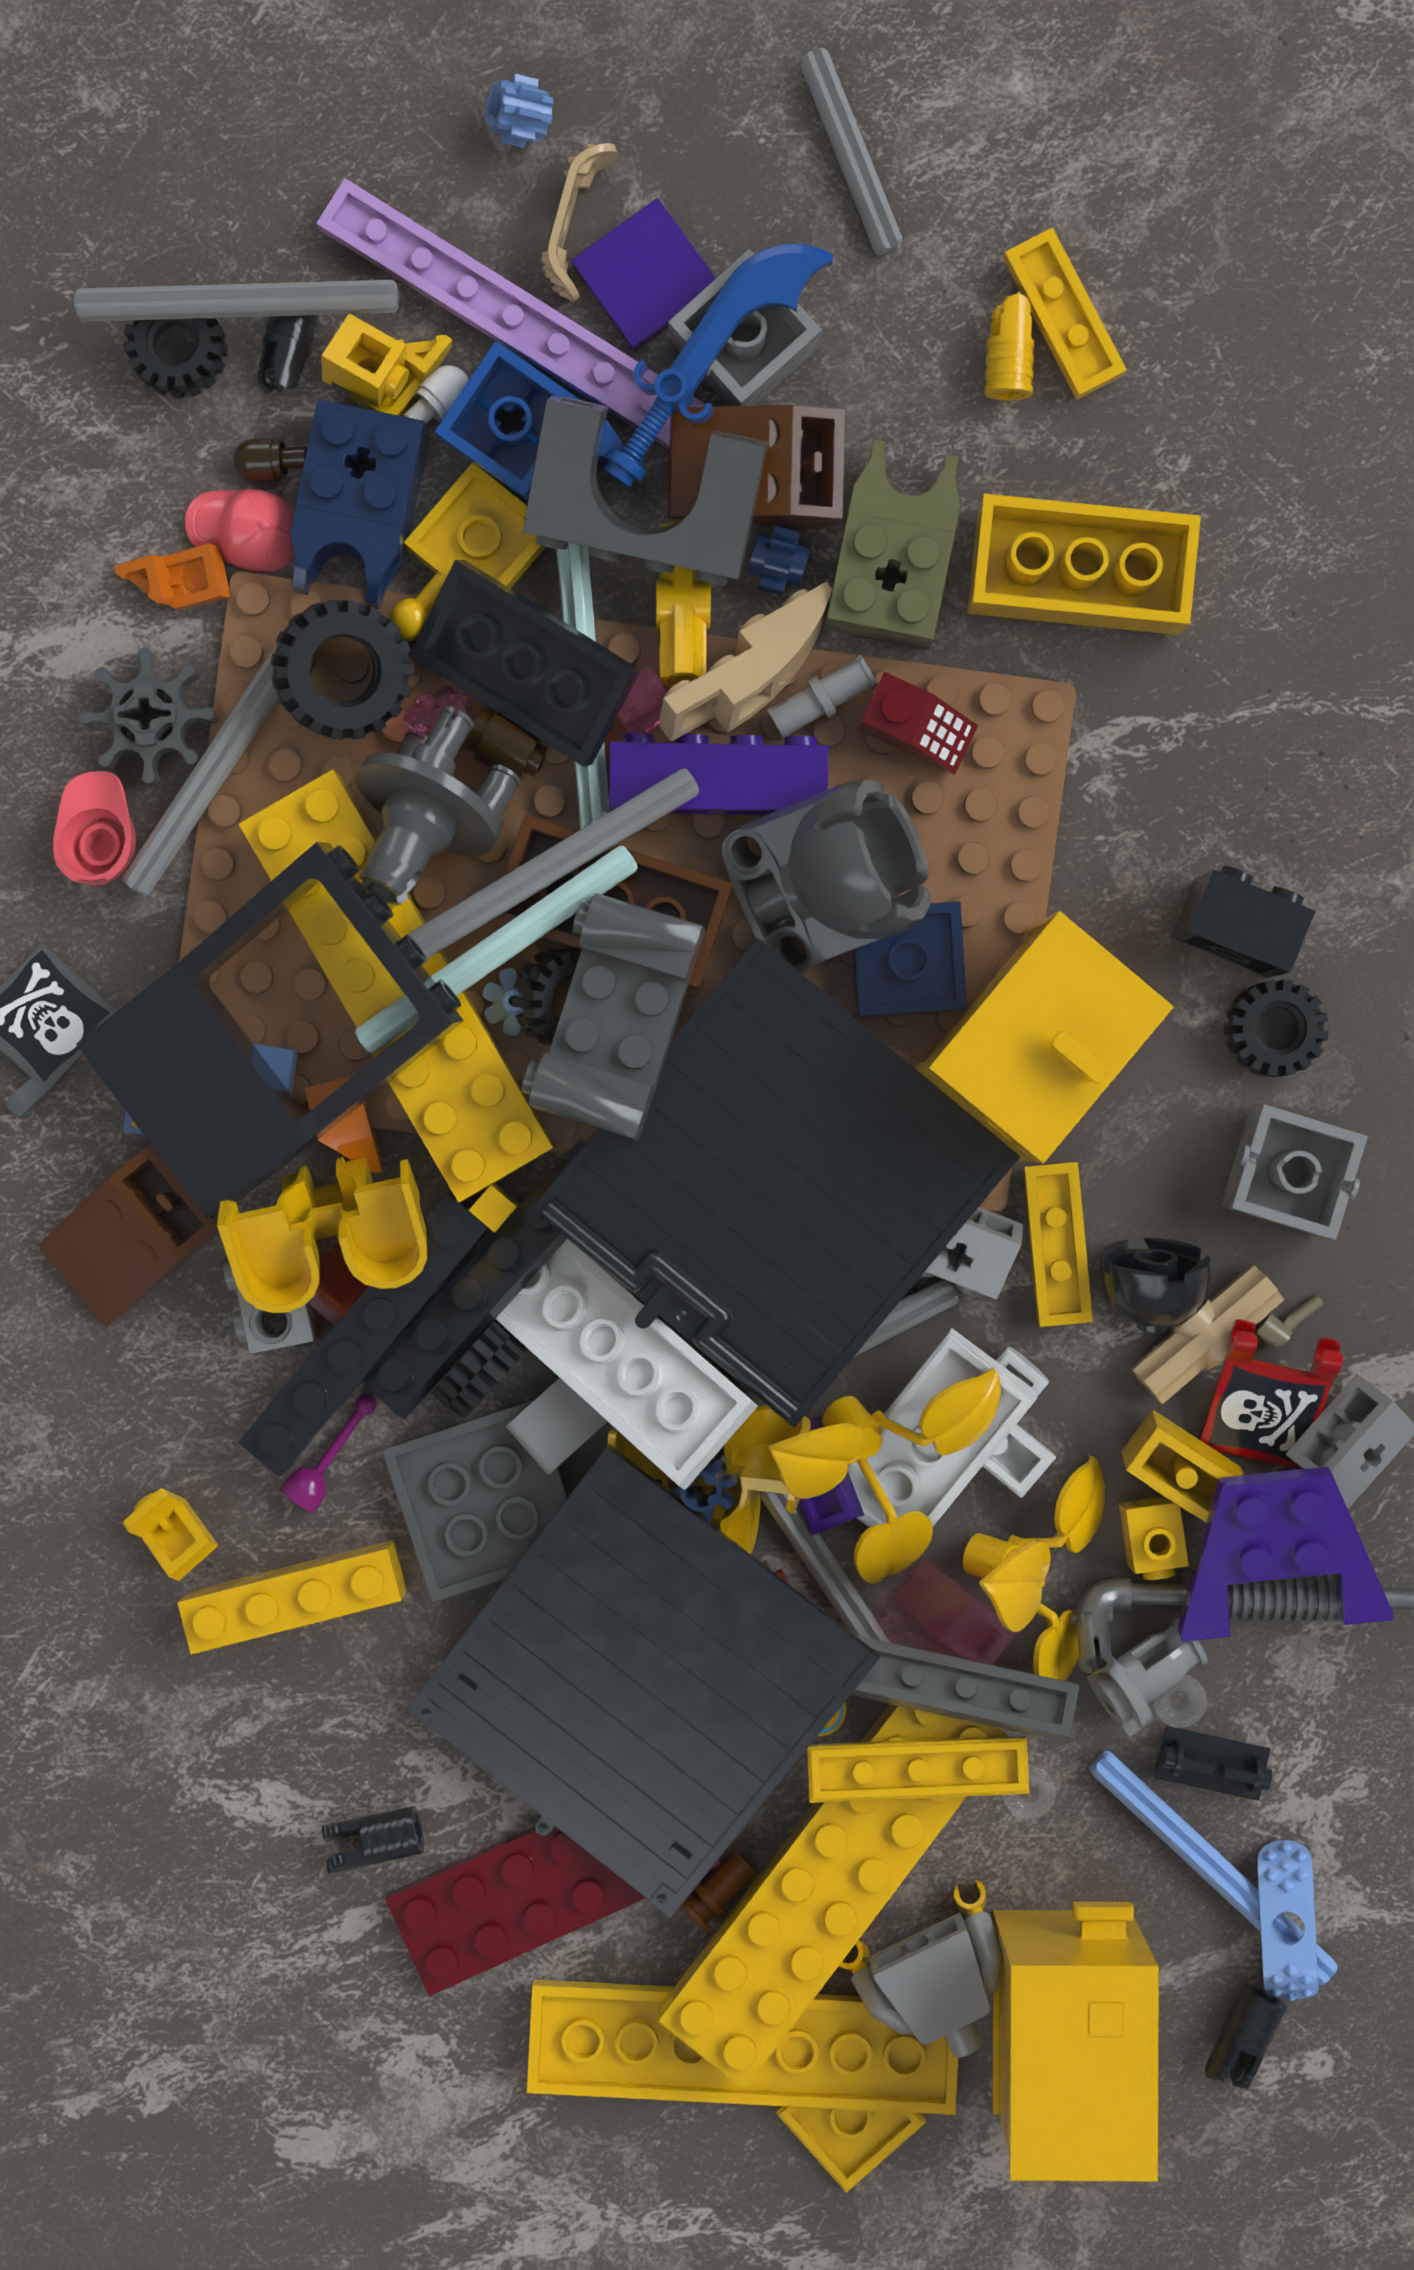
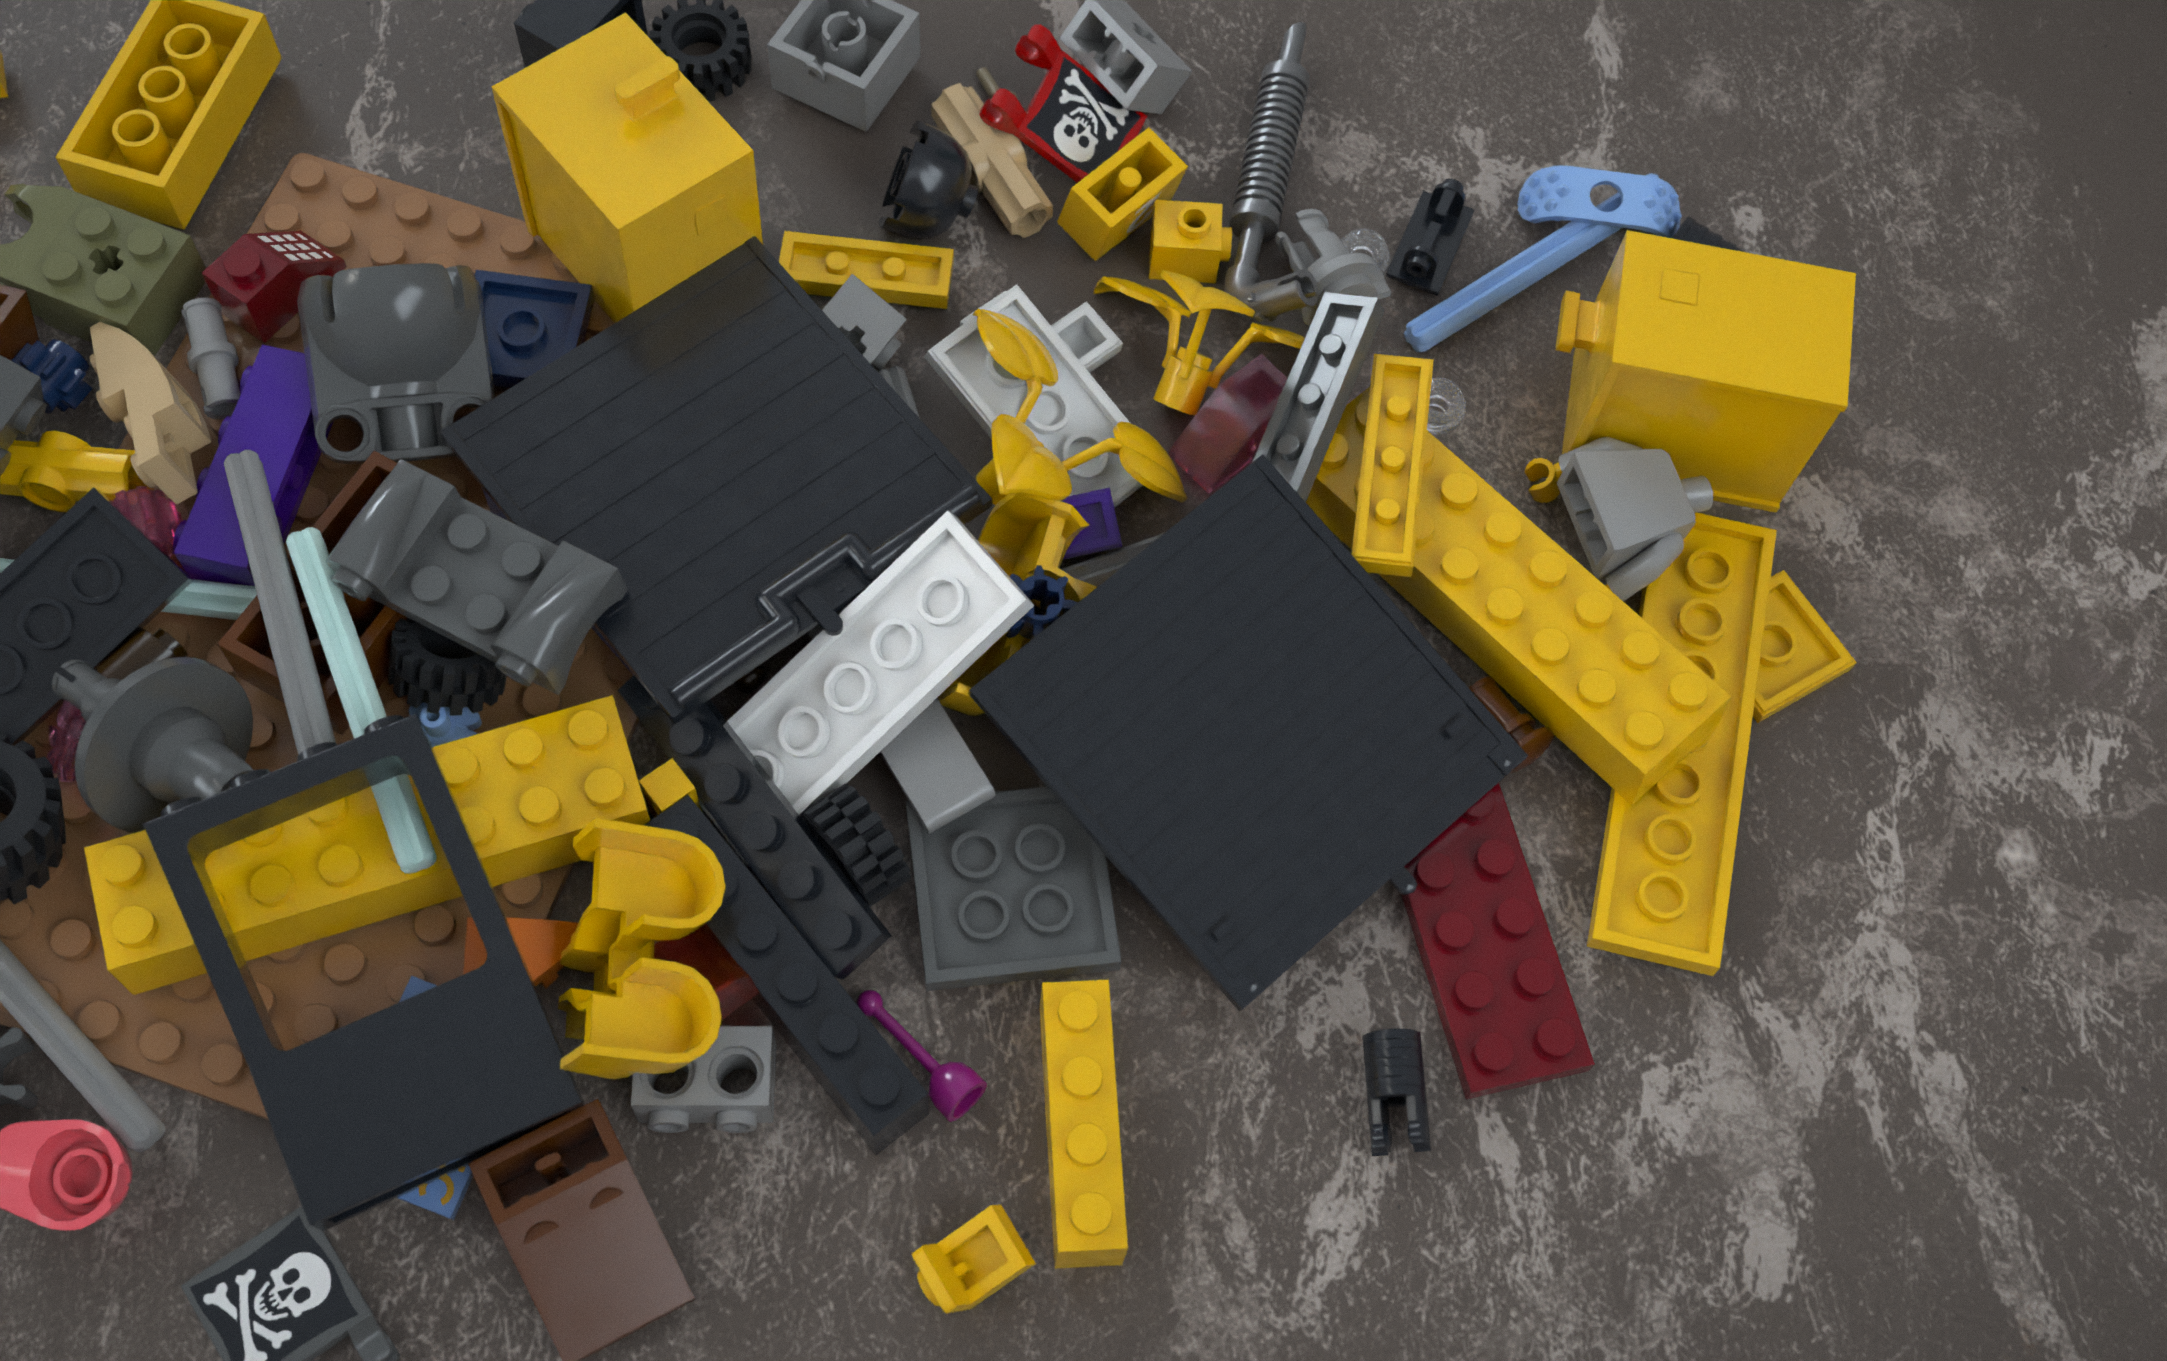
camera: 90 degrees left, 25 degrees down
dark purple wing [1178,1466,1393,1642] -> none

